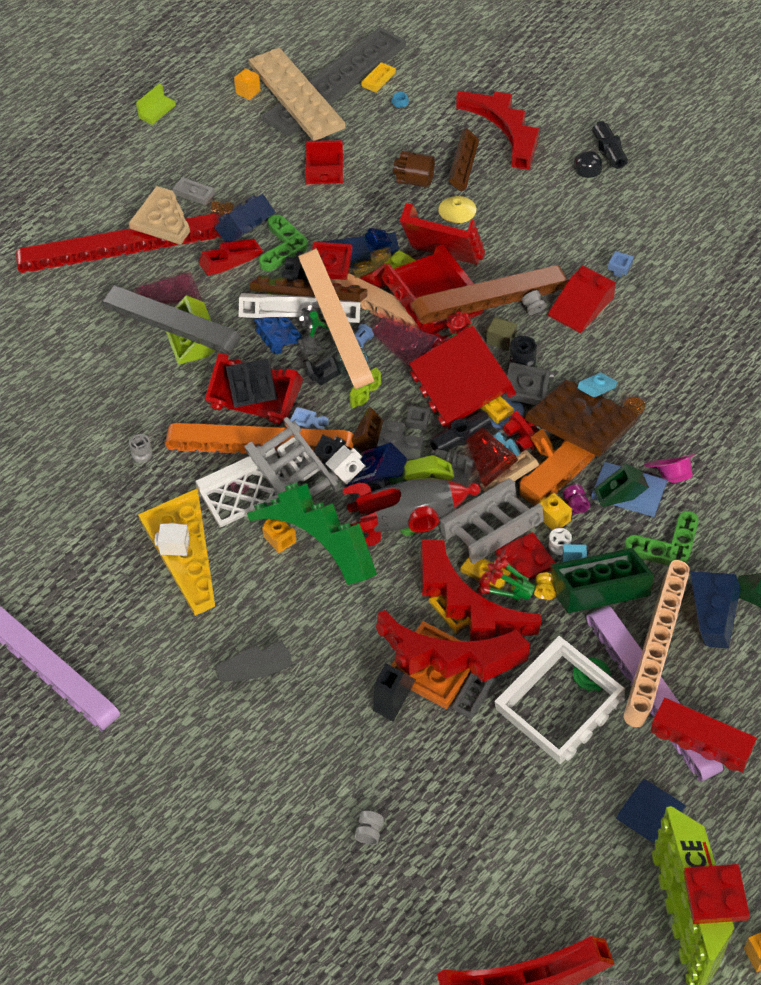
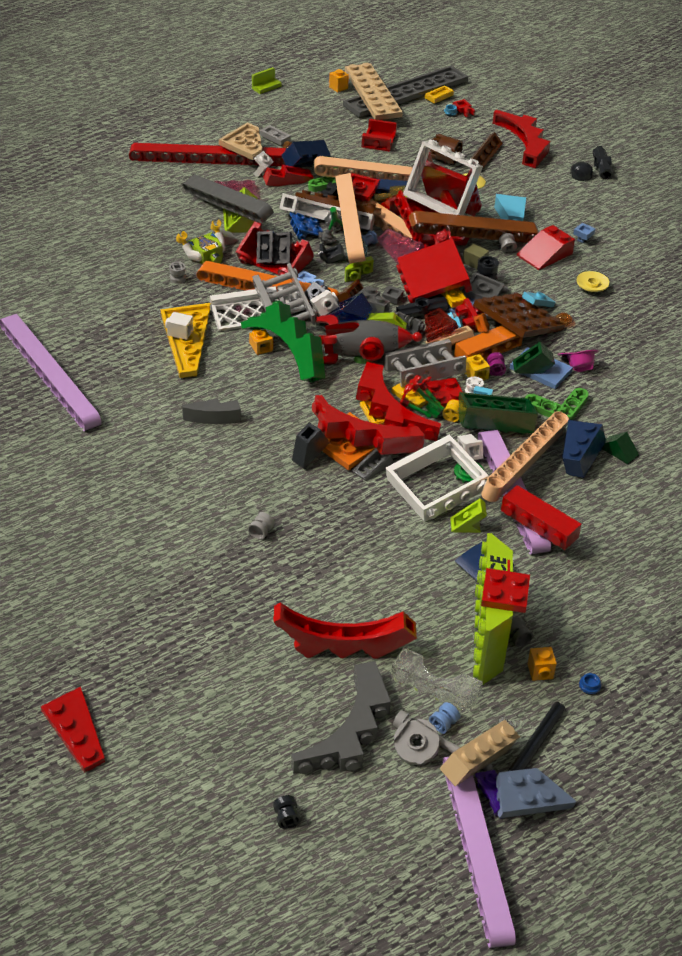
camera: 10 degrees right, 10 degrees down
clear blue slope [363,228,392,251] -> none
none -> torso [176,220,225,264]
none -> light grey slope [219,229,238,245]
none -> white bracket [253,151,274,177]
none -> light nougat beam [314,156,413,181]
none -> white window [403,139,483,215]
none -> lime slope [450,498,487,533]
none -> red plate [452,99,475,117]
none -> white brick [457,434,483,460]
none -> medium azure slope [494,194,526,221]
none -> light yellow dish [576,271,609,292]

